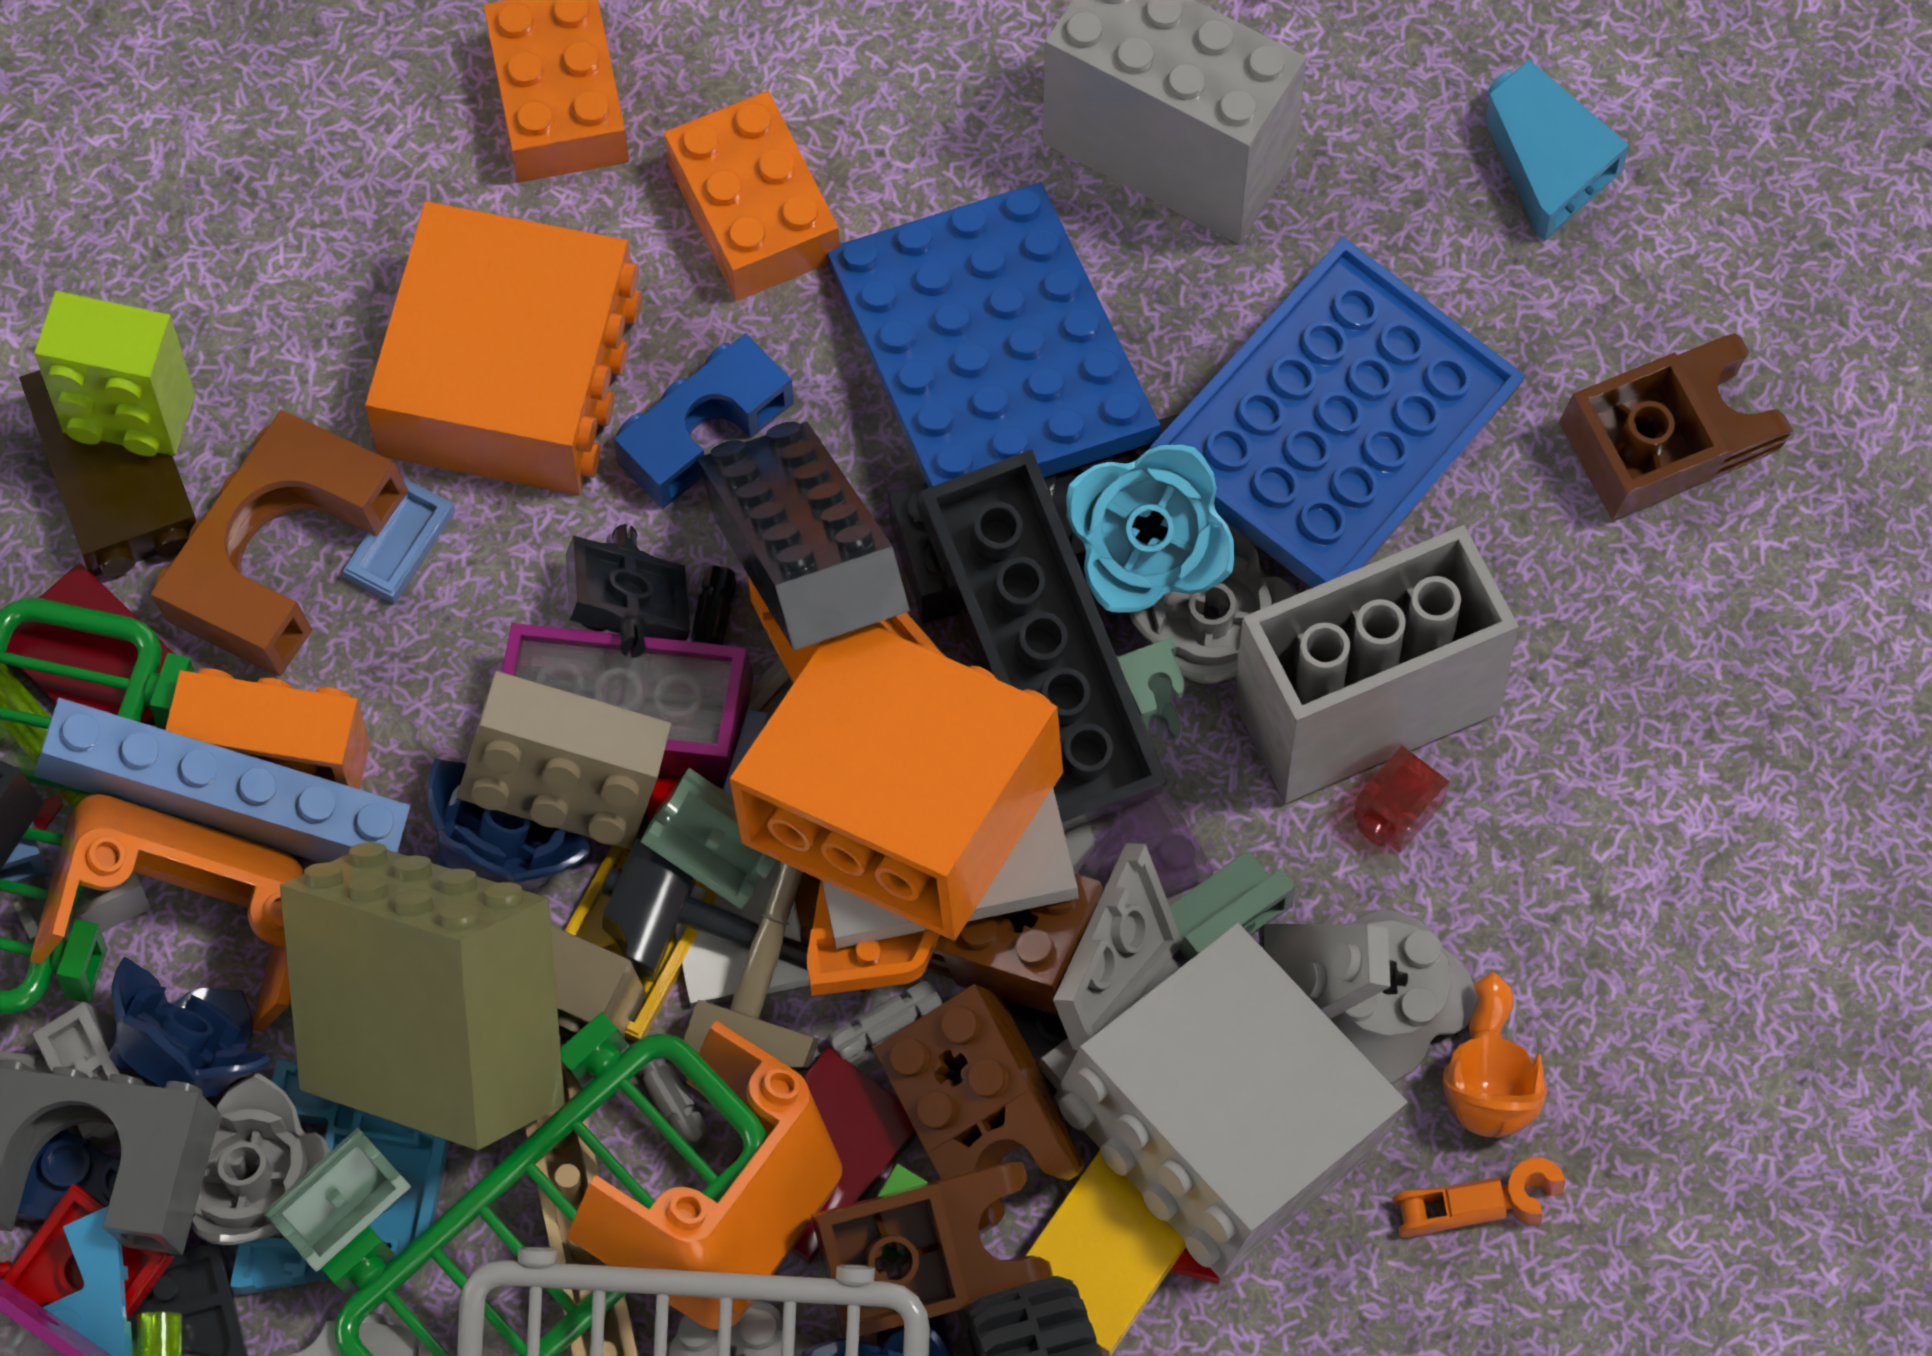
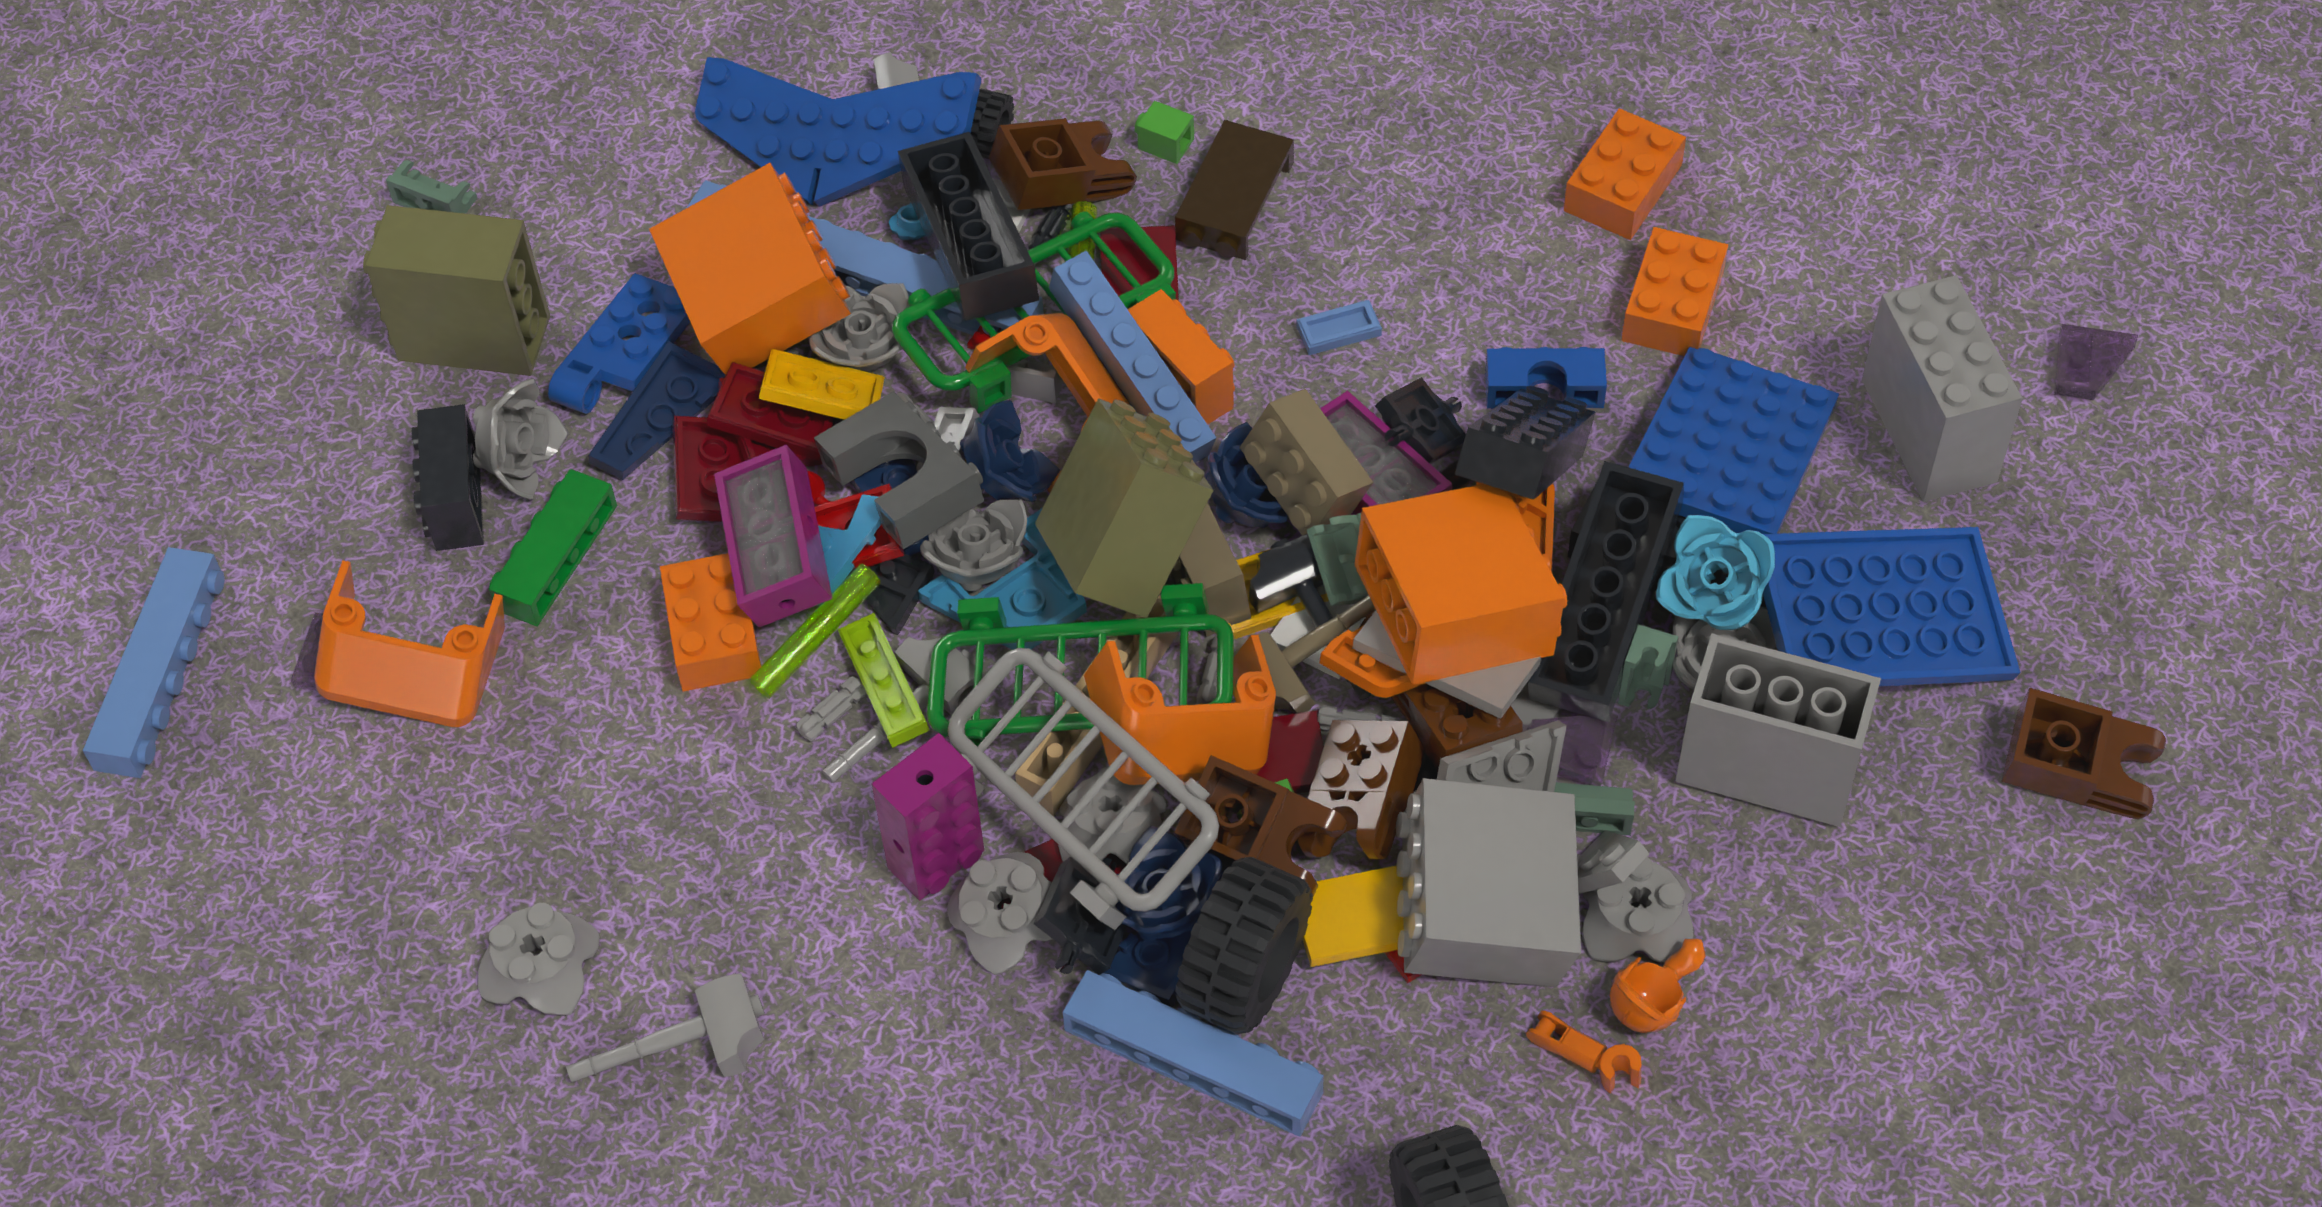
camera: 45 degrees right, 10 degrees down
lime brick [34,291,195,456] -> none
dark orange arch [150,409,409,677] -> none
sand green hinge [264,1128,411,1272] -> none
orange brick [365,201,642,496] -> none
clear red brick [1353,745,1449,853] -> none
dark azure slope [1485,59,1629,241] -> none

